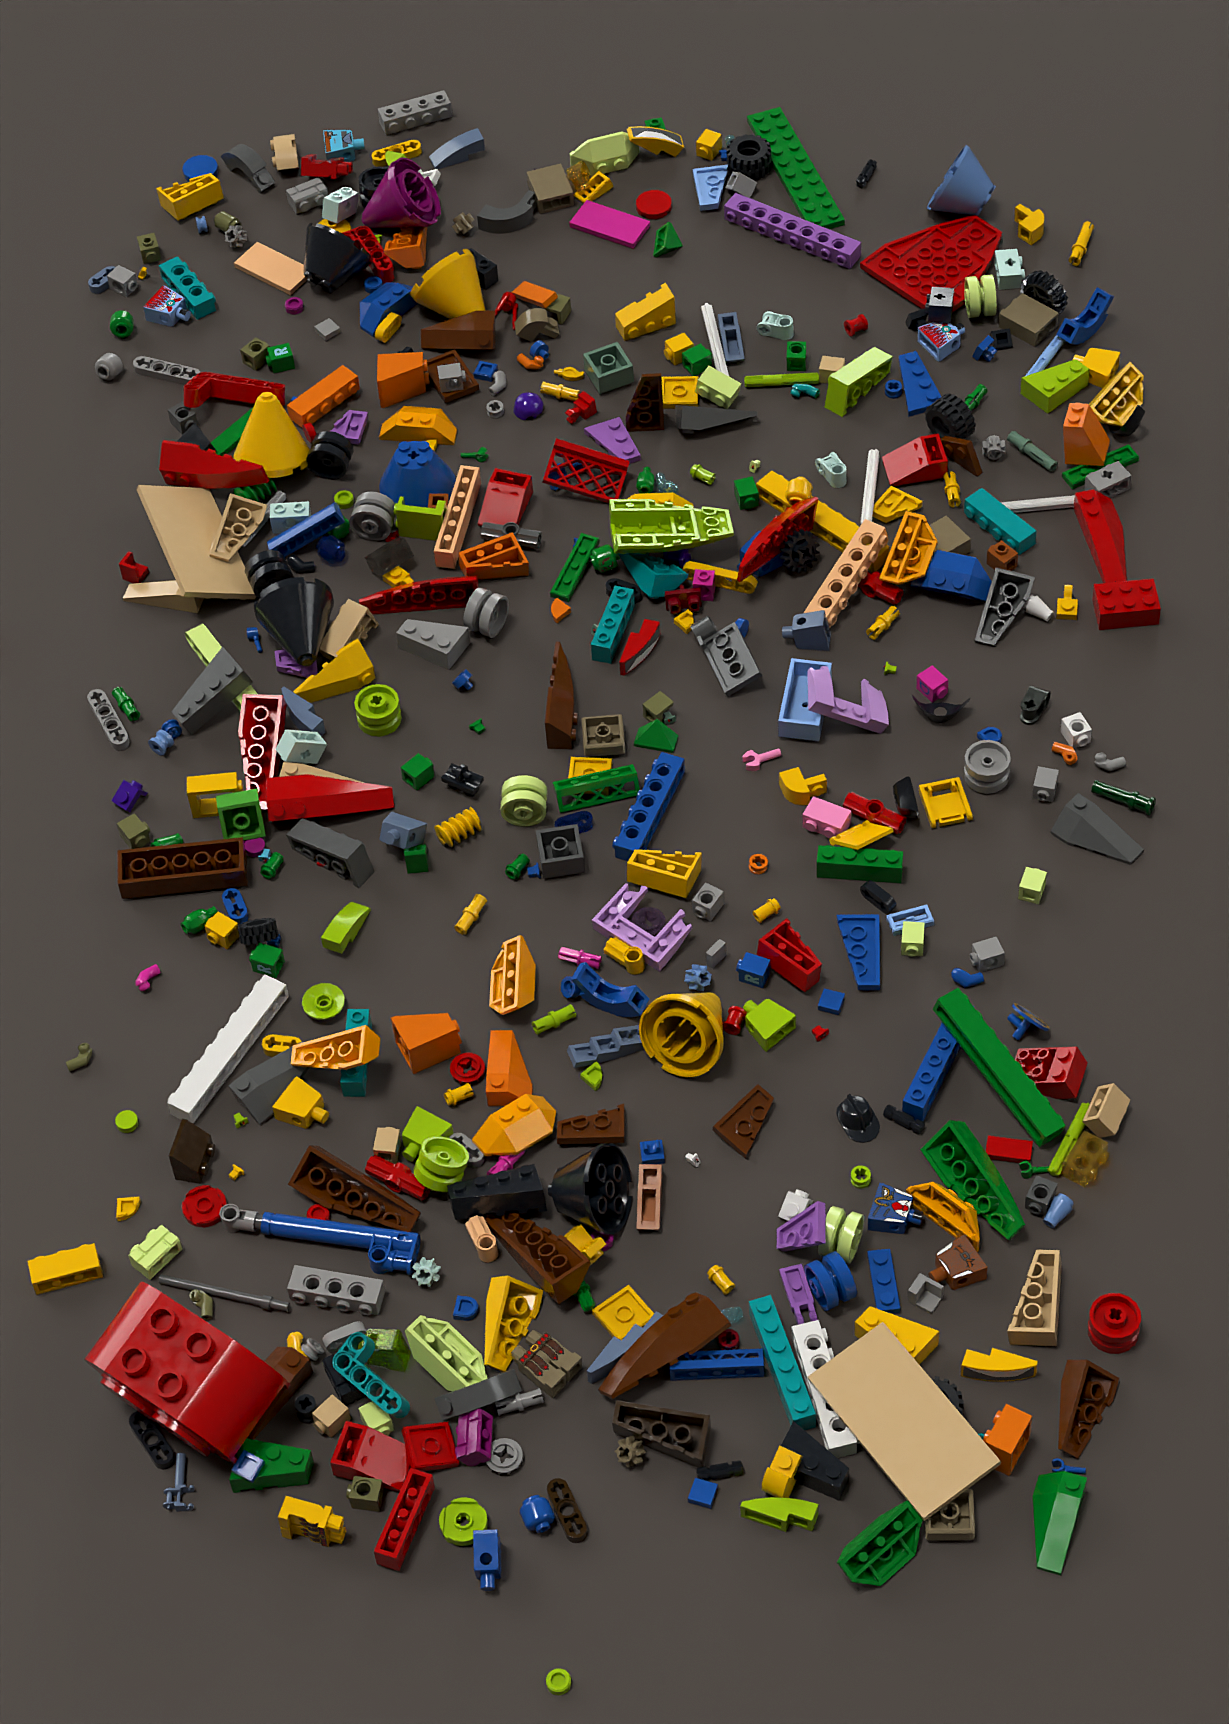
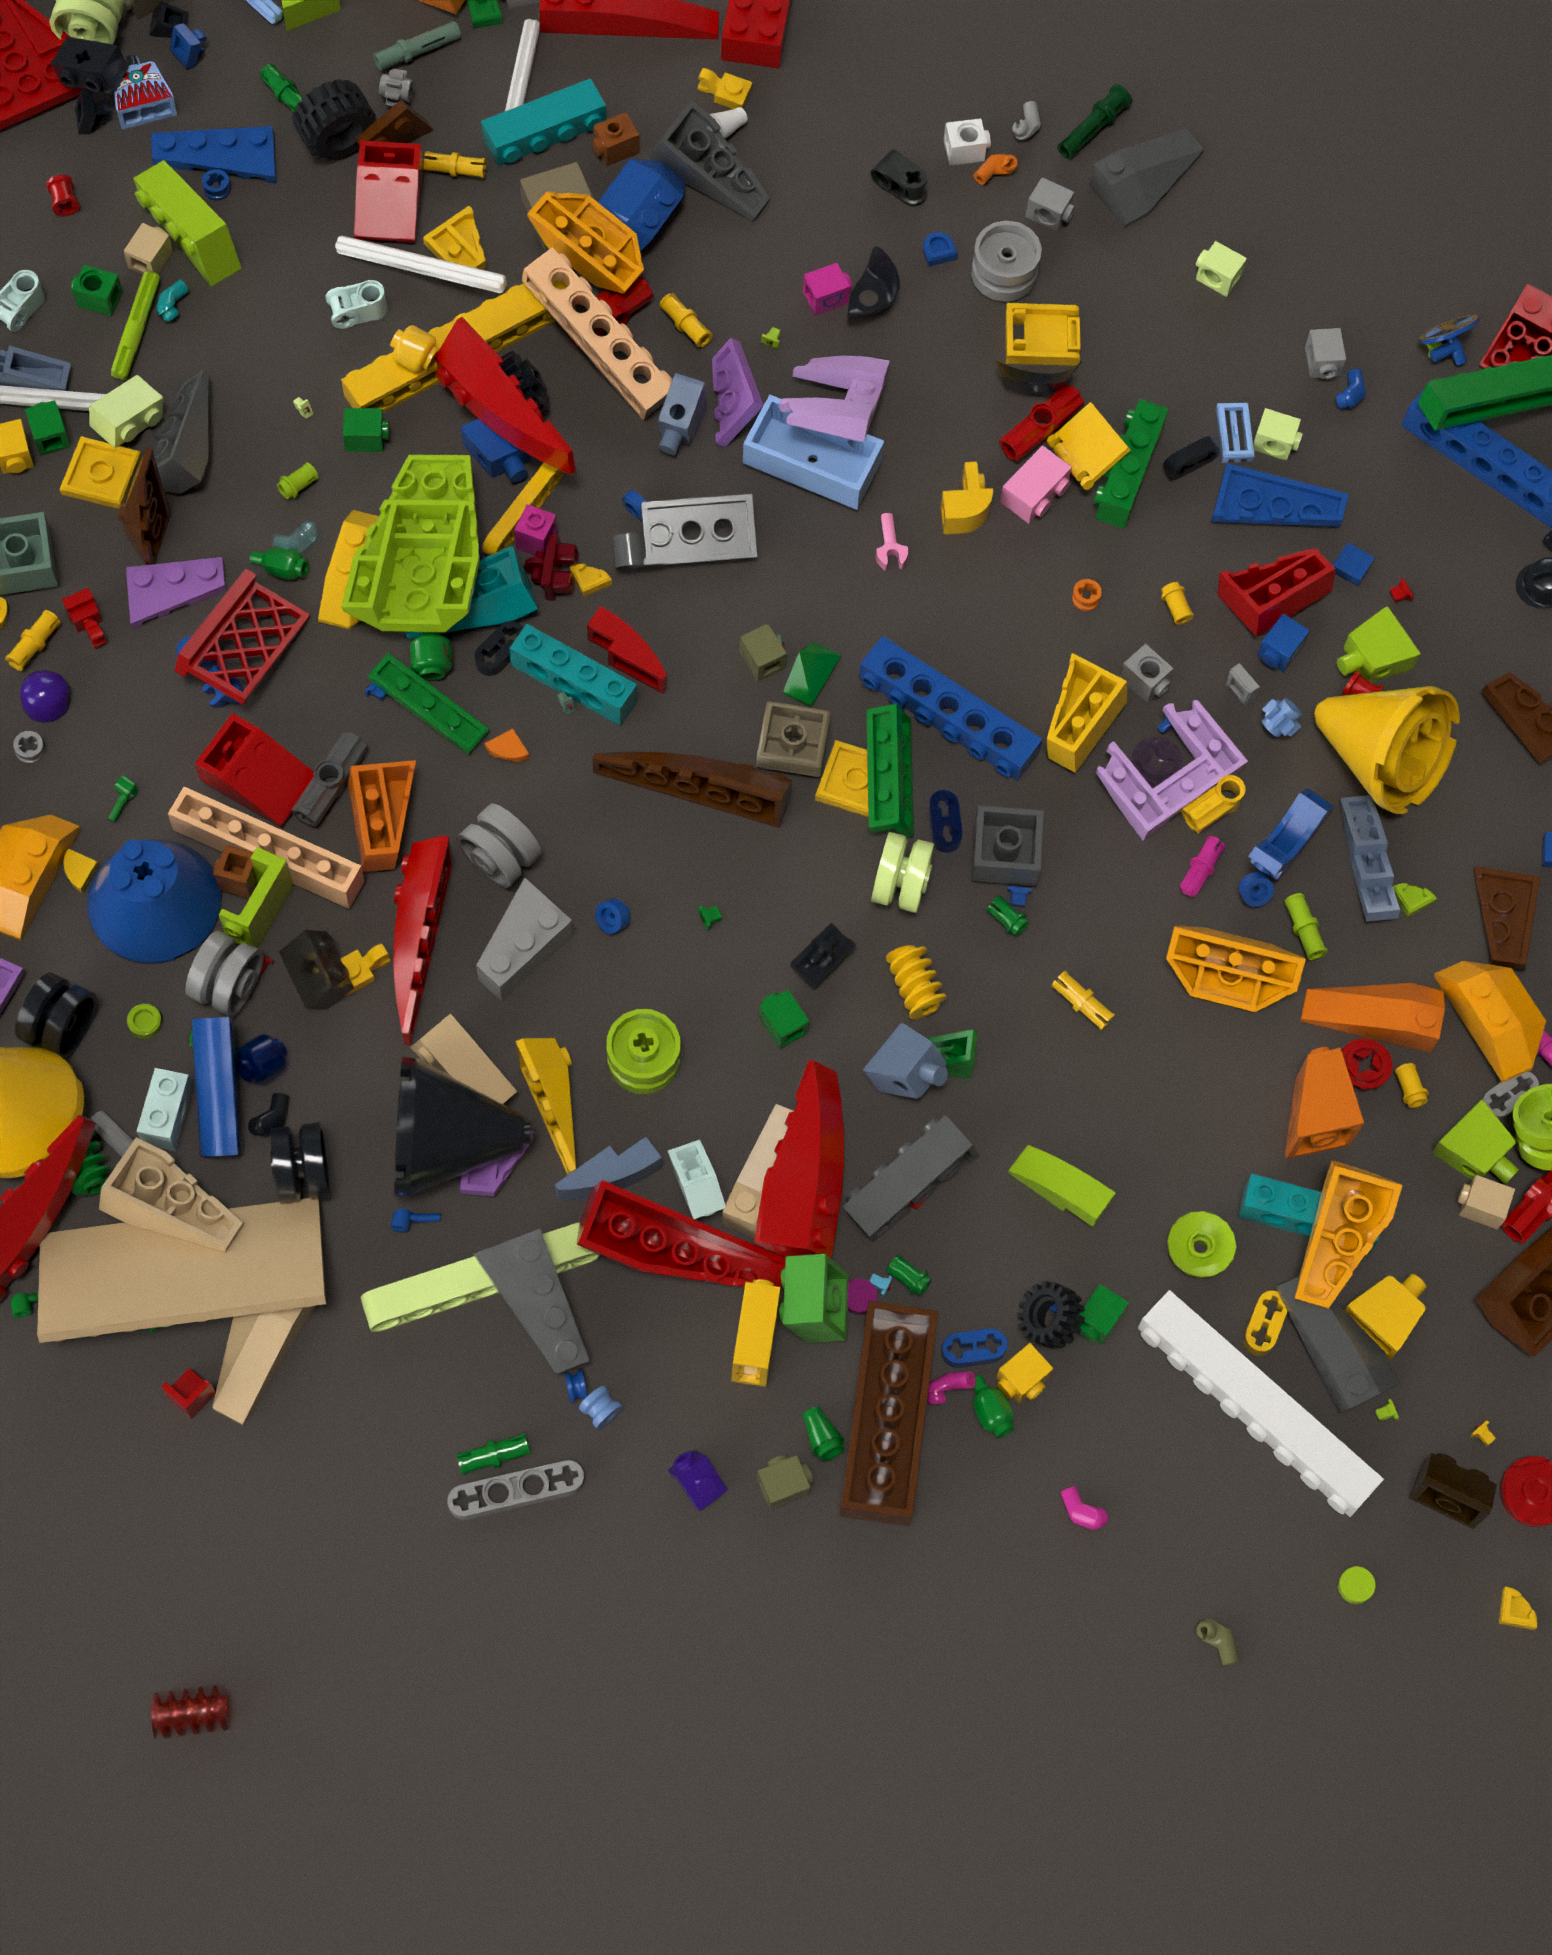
camera: 85 degrees left, 15 degrees up
none -> medium lavender wing [712,338,764,447]
none -> dark pink arm [927,1371,976,1405]

